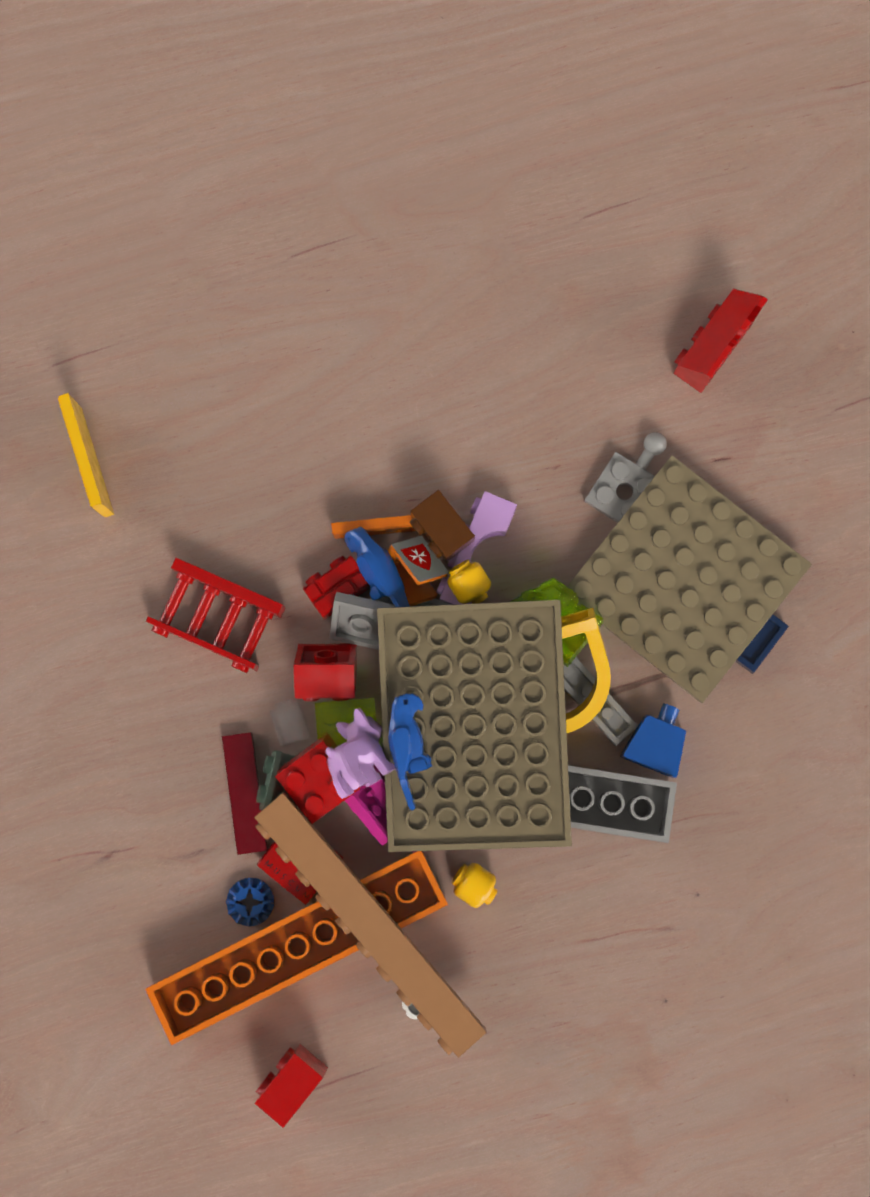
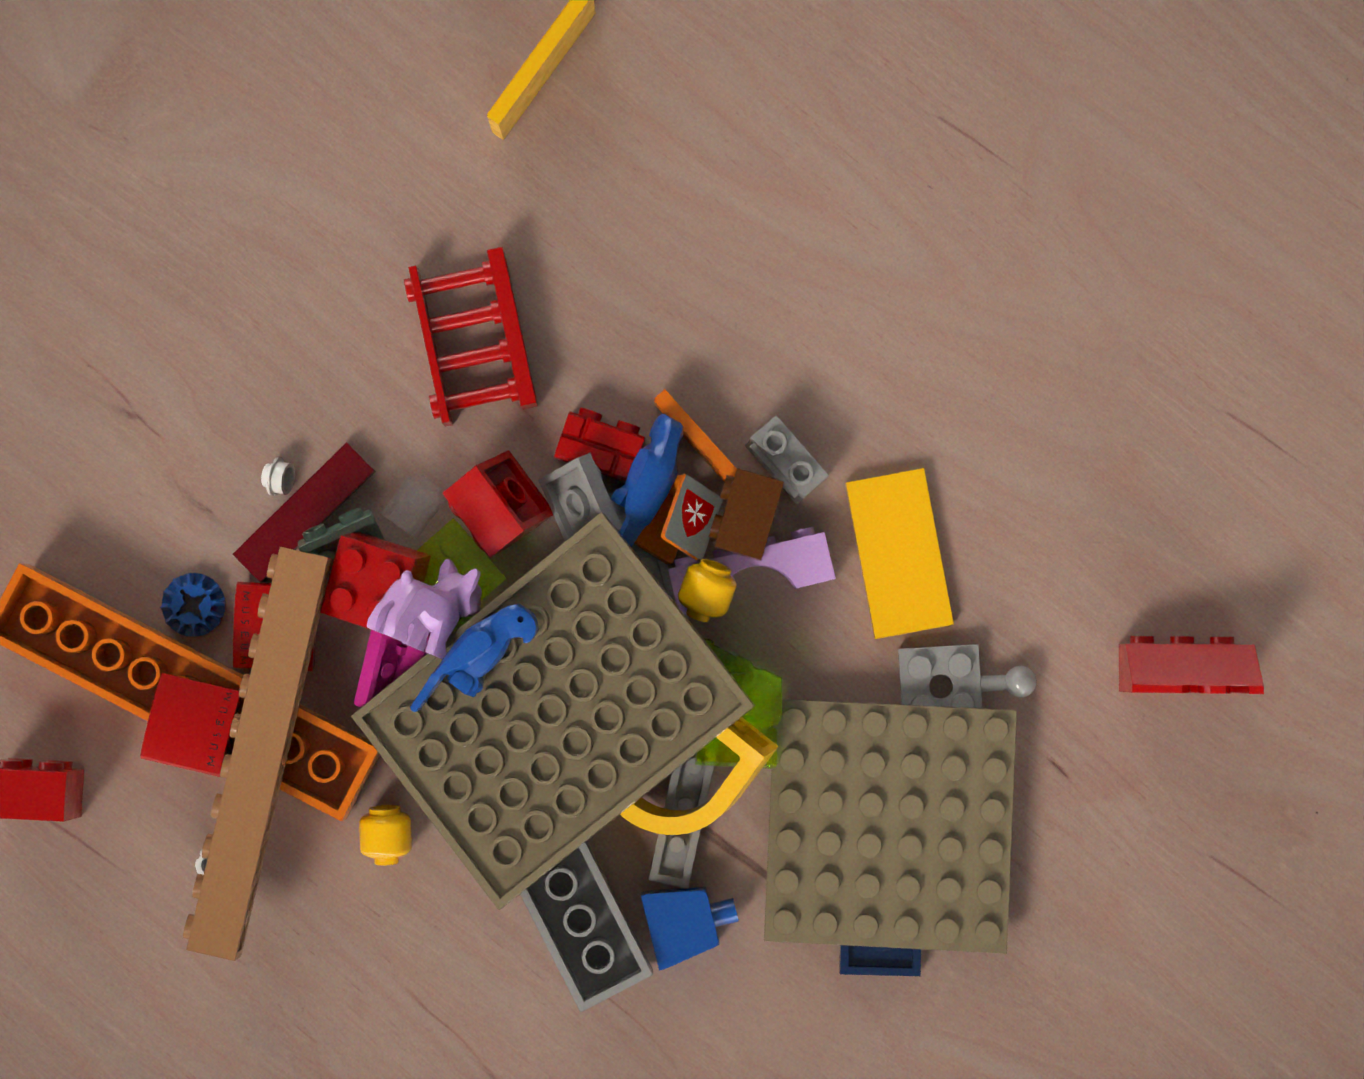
camera: 45 degrees right, 5 degrees up
none -> red slope [140,673,242,777]
none -> white plate [261,457,295,496]
none -> light grey window [745,415,829,505]
none -> yellow tile [845,468,954,639]

